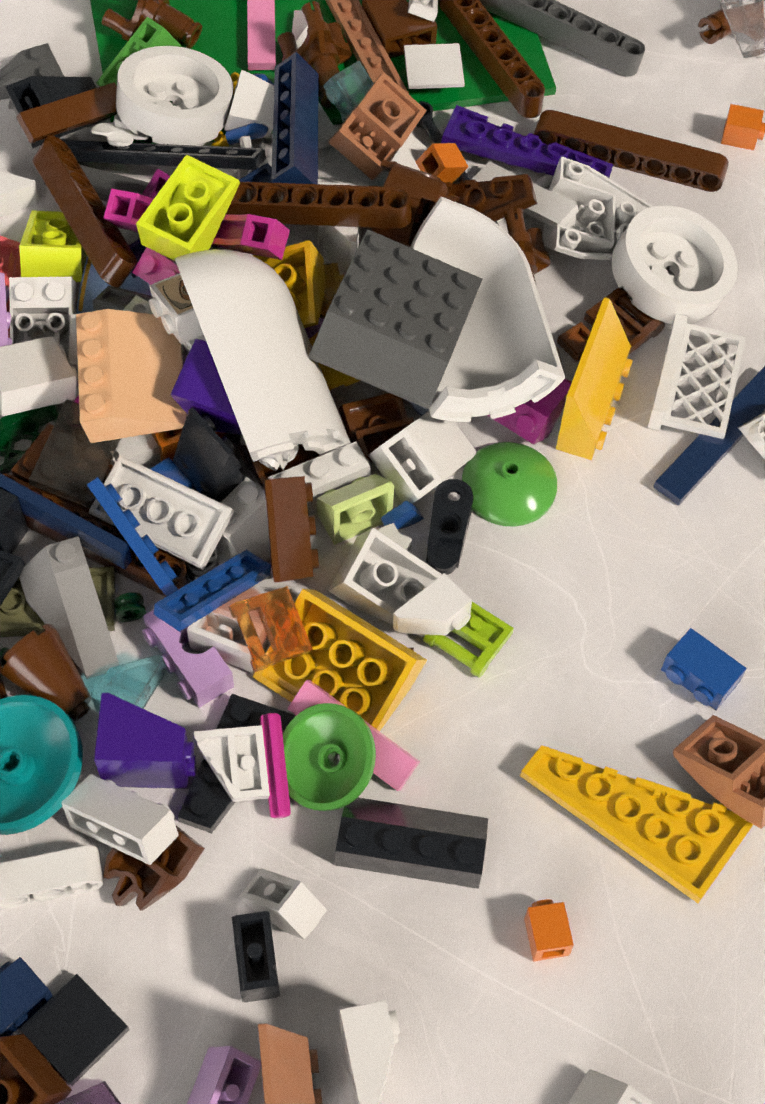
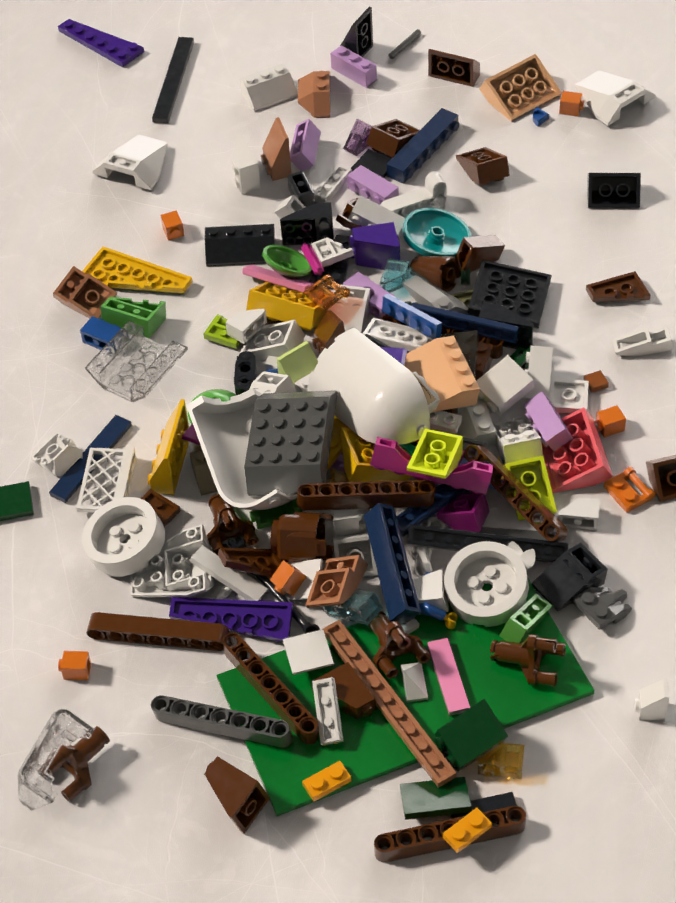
camera: 175 degrees right, 10 degrees down
reddish brown tile [16,82,118,143] -> none
blue plate [153,549,272,632] -> none
dark orange tile [557,322,591,362] -> none
none -> clear slope [85,321,188,403]
none -> bright green wedge [101,297,166,338]
none -> black slope [280,202,334,246]
none -> white tile [314,164,352,203]
none -> lavender brick [347,165,399,205]

